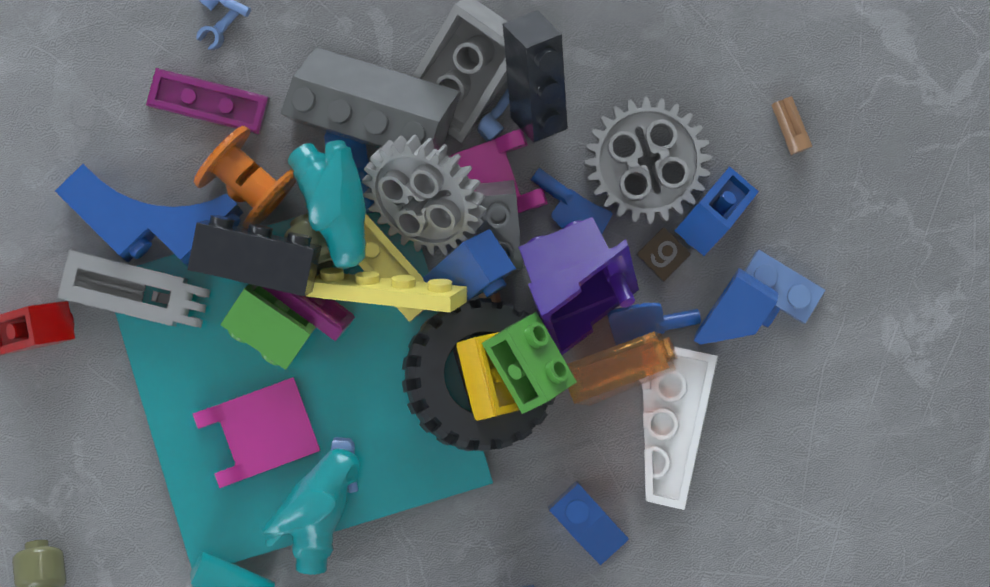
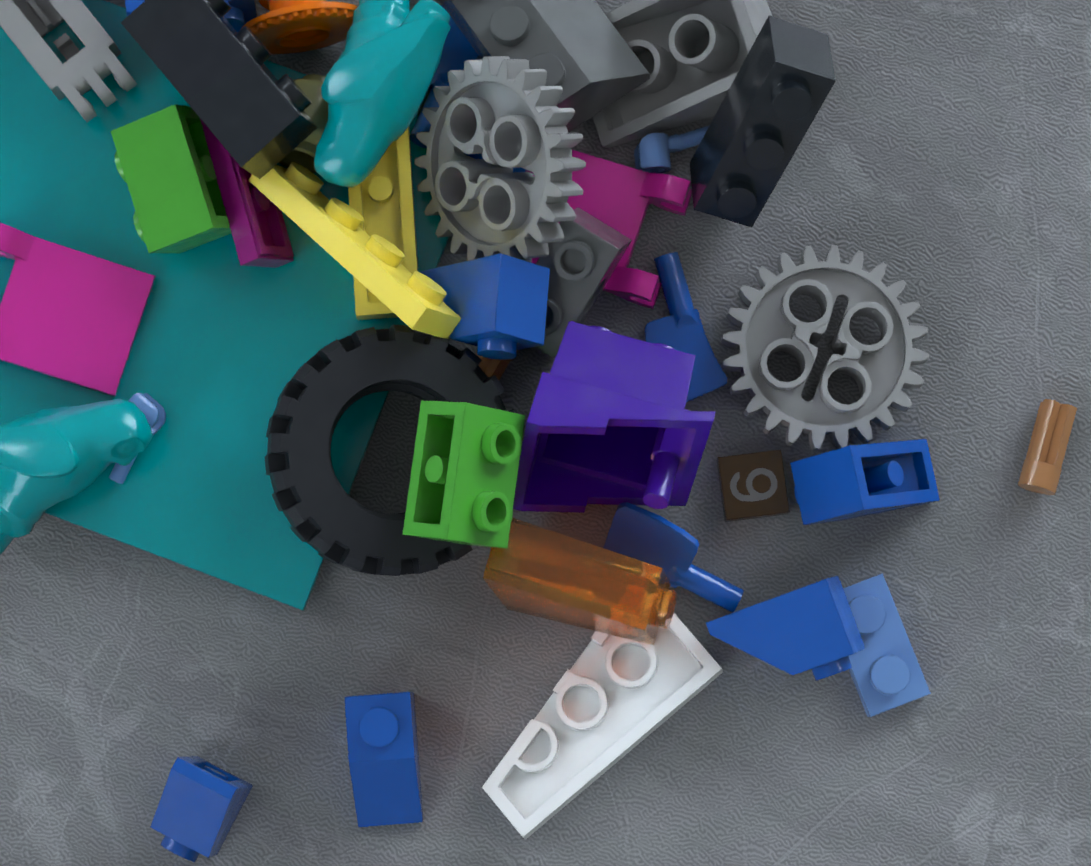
camera: 35 degrees right, 5 degrees down
yellow slope [456,332,520,421] -> none

